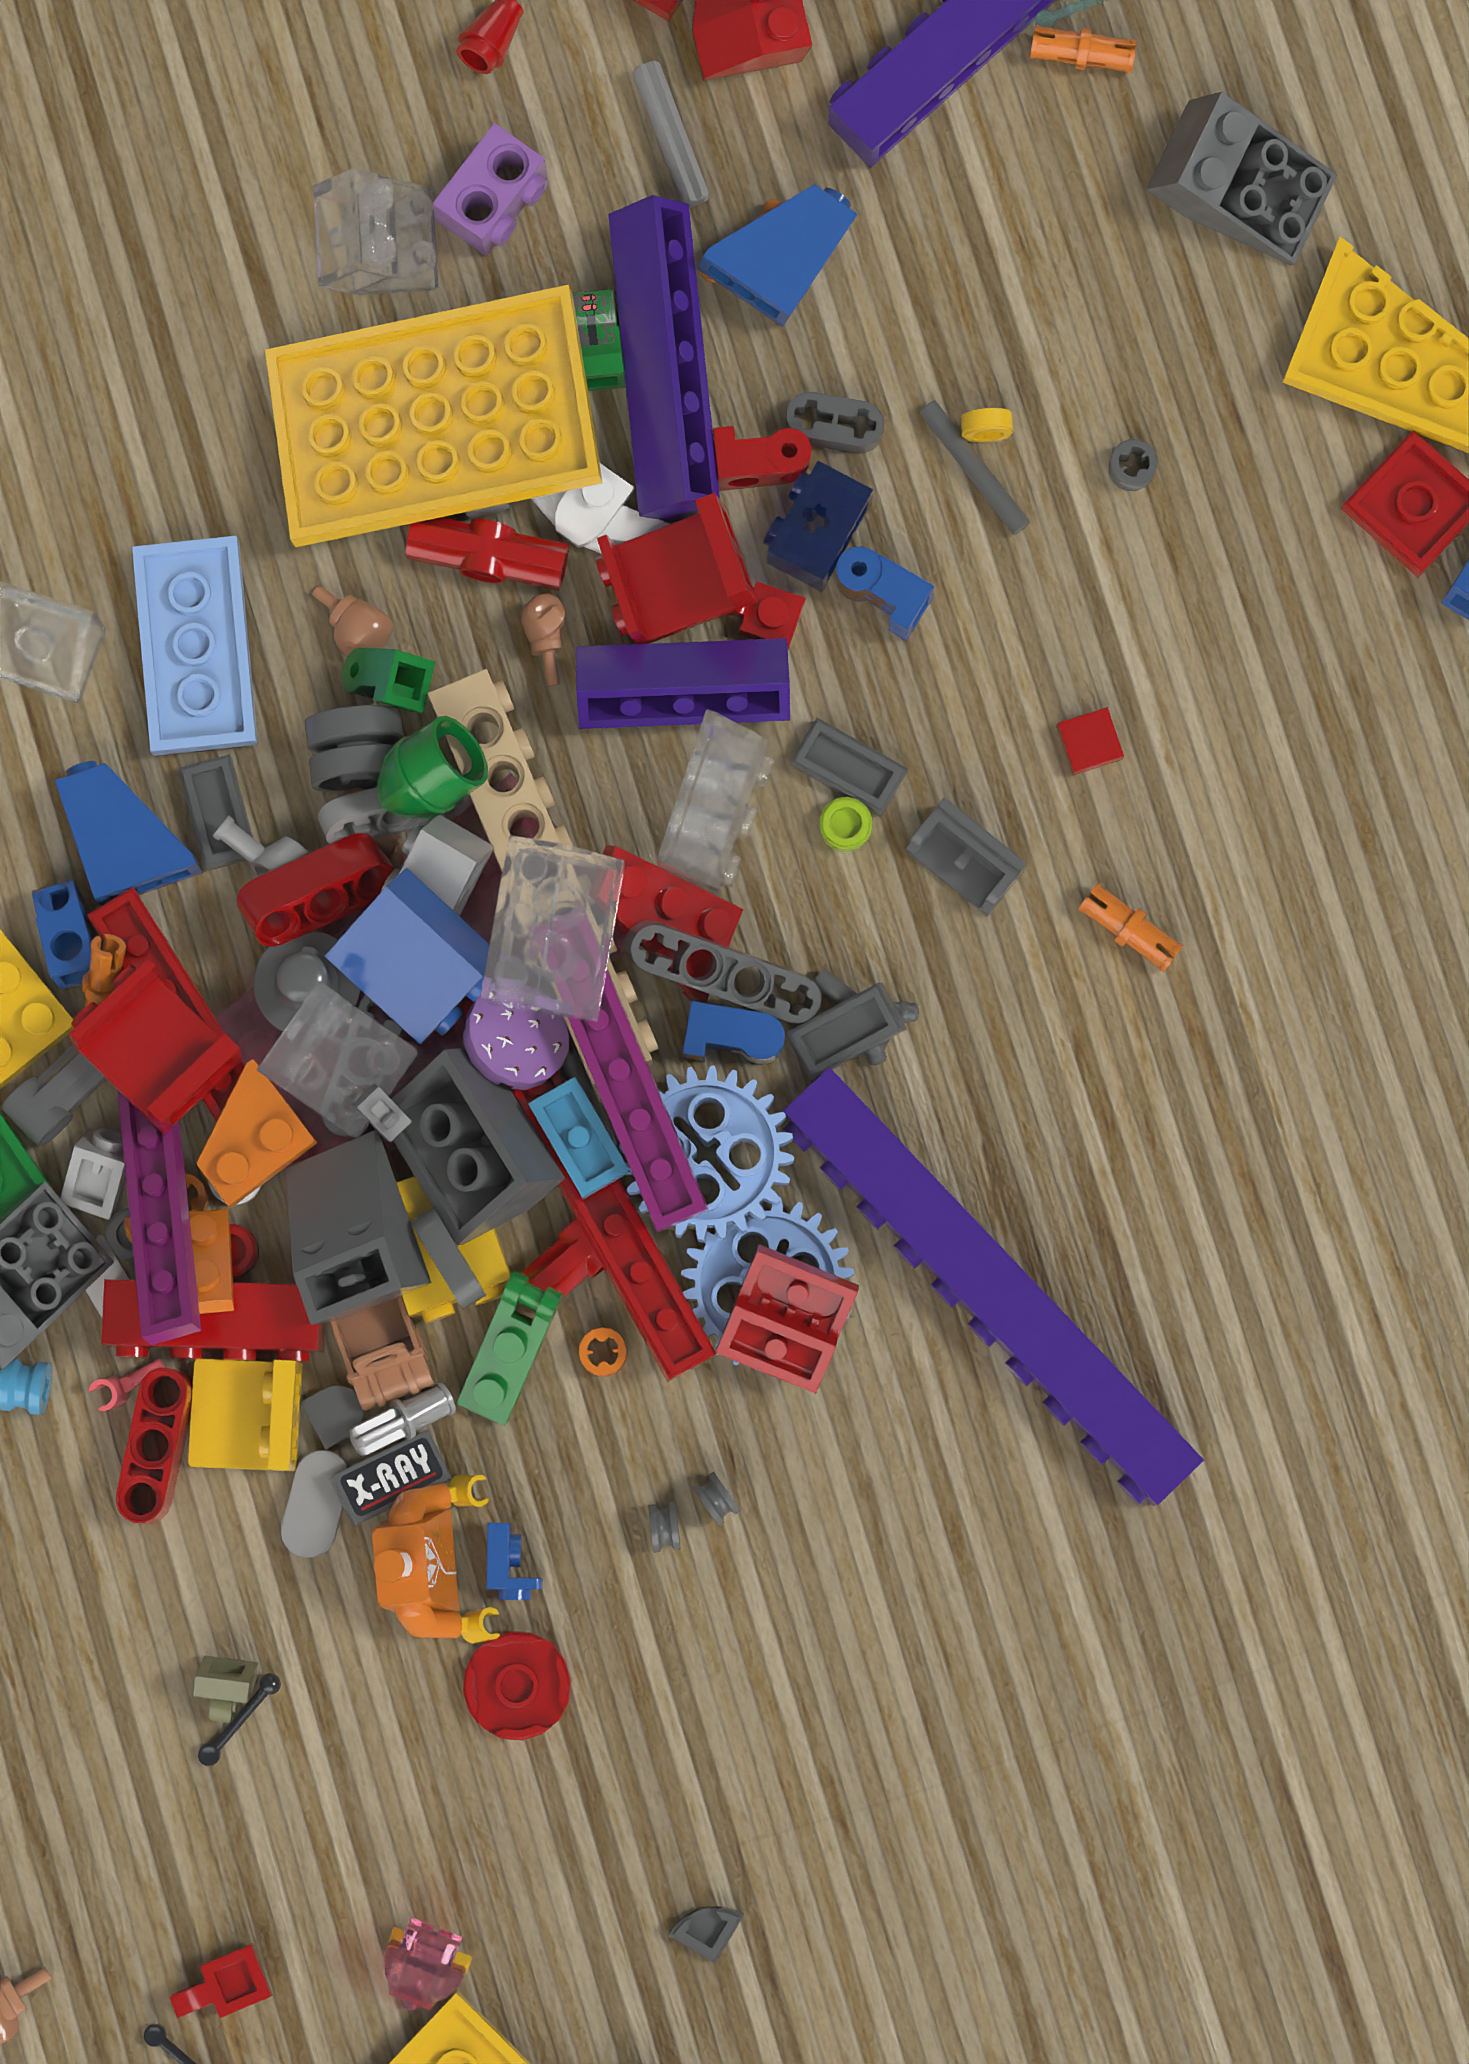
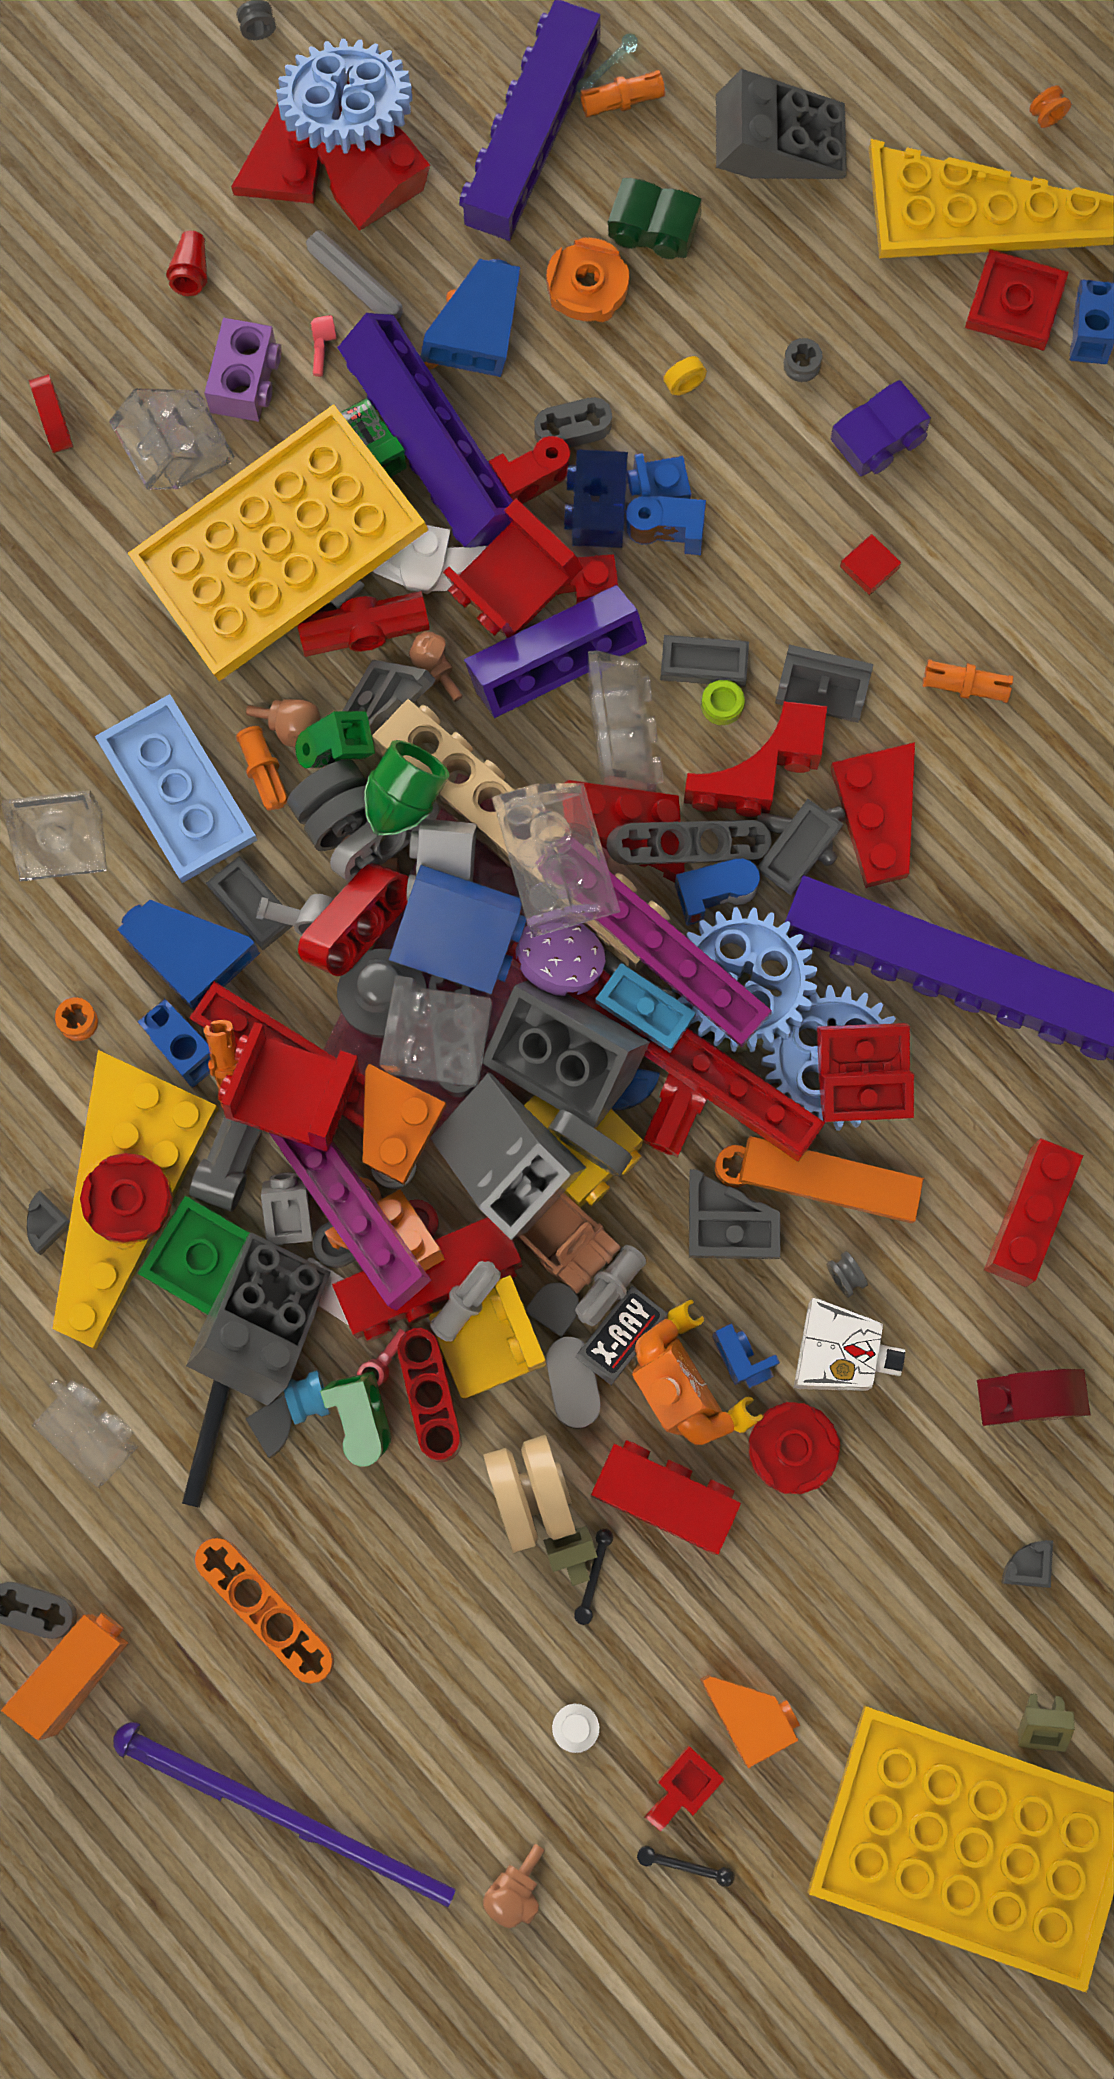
camera: 25 degrees left, 5 degrees down
flat silver piece [353,1084,412,1142] -> none
clear pink piece [384,1917,472,2010] -> none
plate [456,1270,564,1426] -> none
dark grey bush [692,1471,741,1526] -> none
dark grey bar [919,400,1030,535] -> none
none -> red beam [29,374,74,453]
none -> orange axle [236,726,288,811]
none -> coral hand [311,315,337,377]
none -> leg [320,1372,391,1467]
none -> dark grey wing [342,659,436,740]
none -> light grey axle [430,1261,501,1342]
none -> tan wheel [483,1435,576,1553]
none -> orange plate [546,238,629,322]
none -> white plate [552,1704,599,1753]
none -> red brick [590,1440,741,1555]
none -> dark green brick [608,178,702,259]
none -> blue tile [611,1069,660,1111]
none -> blue bracket [627,453,691,499]
none -> red arch [683,701,827,817]
none -> dark grey wing [689,1169,780,1259]
none -> orange slope [700,1675,800,1768]
none -> orange tile [739,1136,924,1223]
none -> white torso [794,1298,905,1391]
none -> dark purple brick [830,380,931,477]
none -> red wing [830,742,915,888]
none -> dark red brick [977,1369,1091,1426]
none -> red brick [984,1138,1084,1287]

